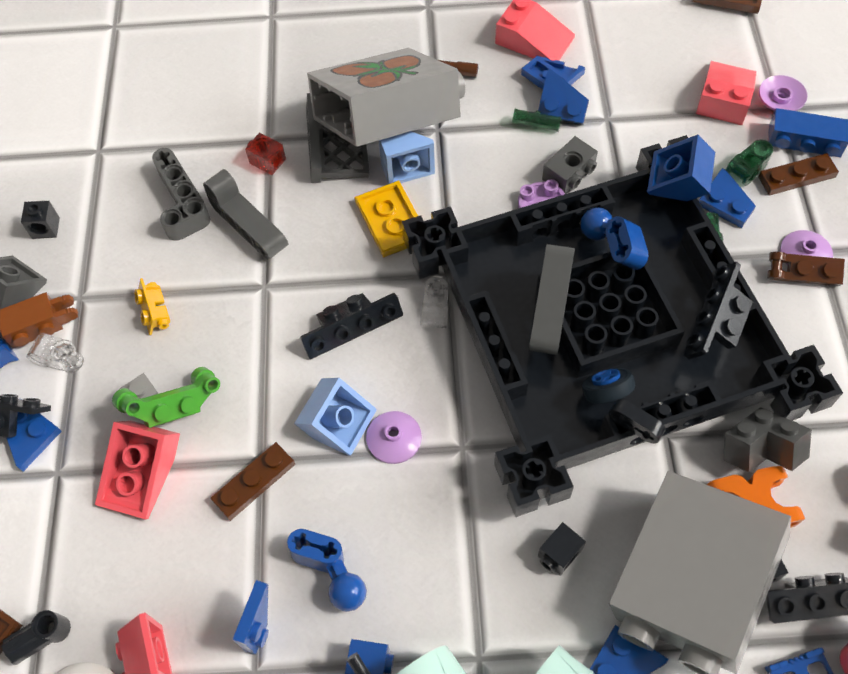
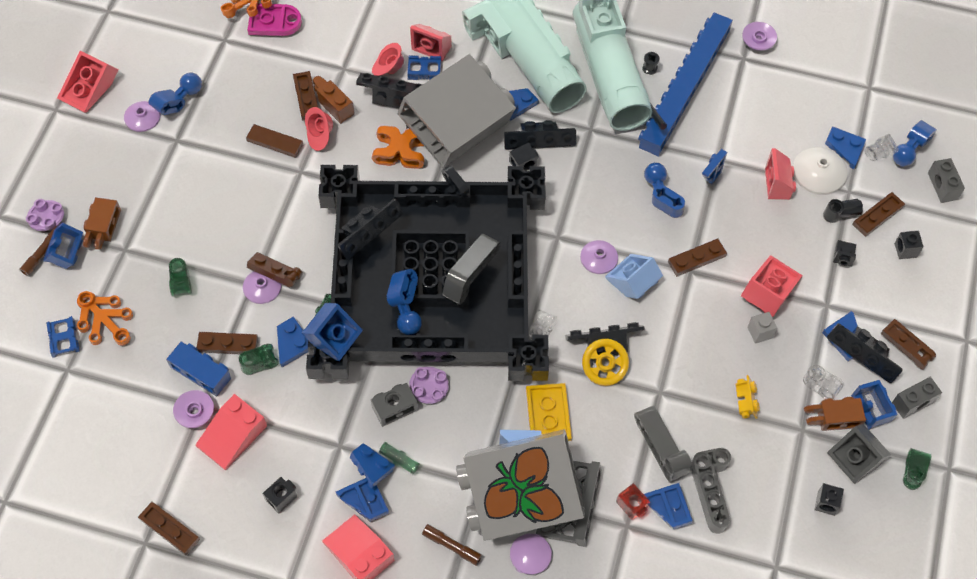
camera: 165 degrees left, 0 degrees up
bright green plate [112,367,220,428] -> none
black wheel [582,368,635,404] -> none
dark grey brick [724,407,812,473] -> none
none -> black brick [262,477,297,514]
none -> black bracket [504,120,576,150]
none -> yellow plate [582,339,629,386]
none -> blue wing [641,483,693,529]
none -> black bracket [833,240,857,267]

